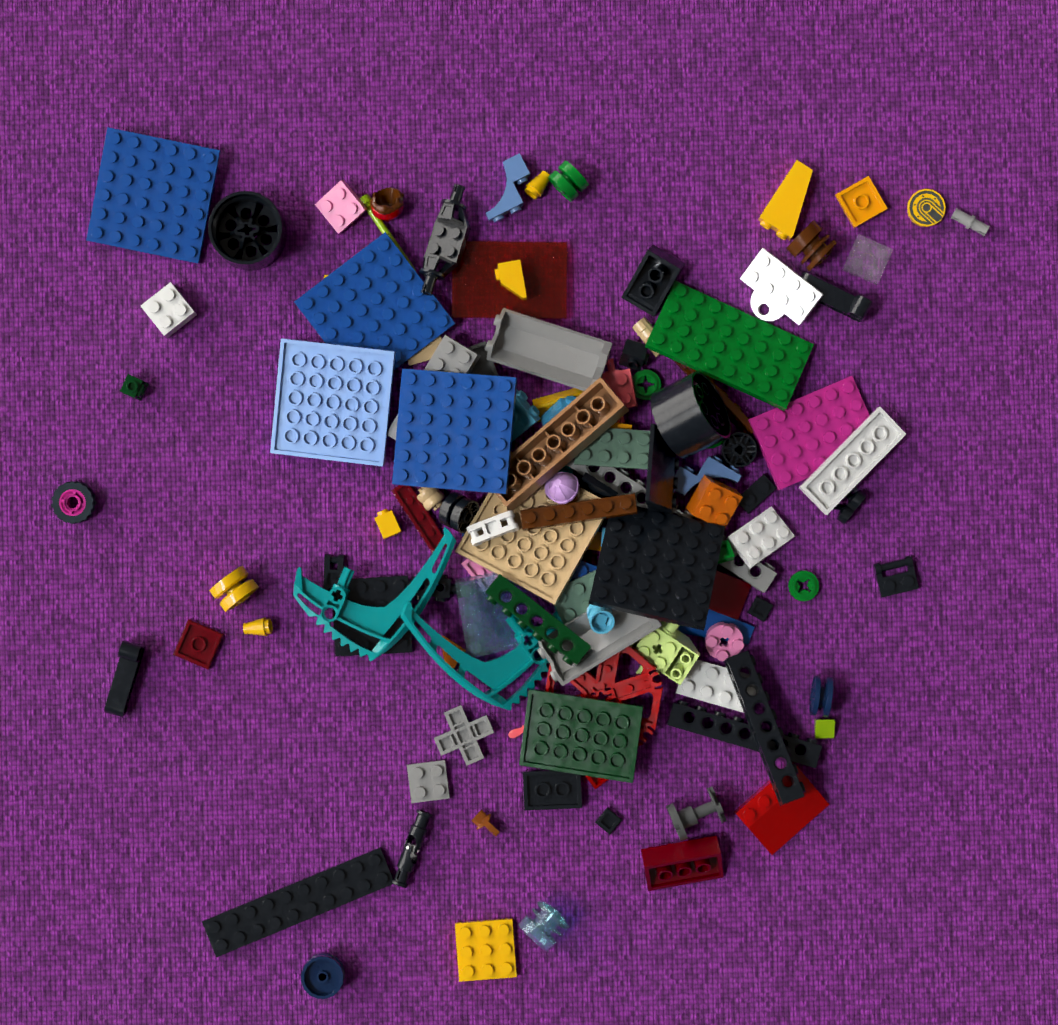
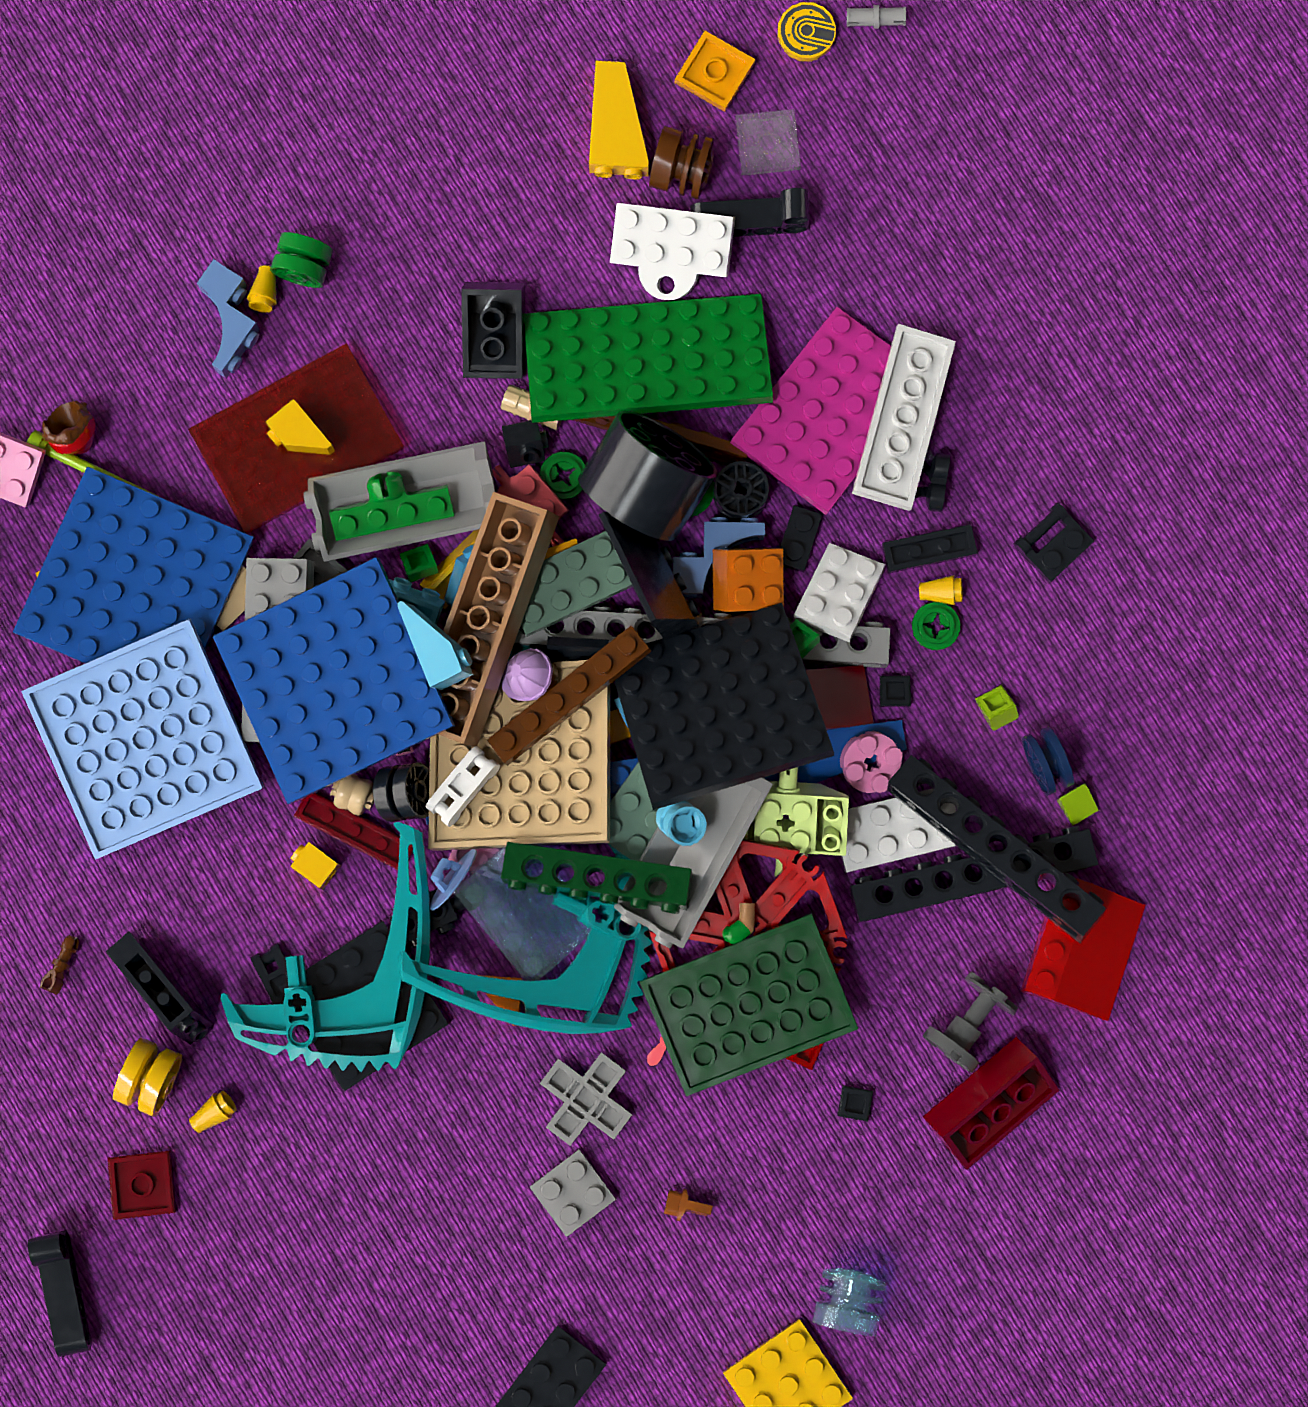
camera: 30 degrees left, 5 degrees down
black piece [391,809,433,888] -> none
black plate [419,184,471,296] -> none
black plate [523,770,582,811] -> none
none -> reddish brown piece [40,935,80,995]
none -> black slope [106,931,214,1045]
none -> green plate [329,472,455,541]
none -> medium azure slope [397,601,473,690]
none -> green plate [399,544,439,582]
none -> medium blue shield [430,849,477,910]
none -> arm [722,903,755,944]
none -> black plate [882,524,978,574]
none -> yellow cone [919,575,963,605]
none -> lime slope [975,685,1019,731]

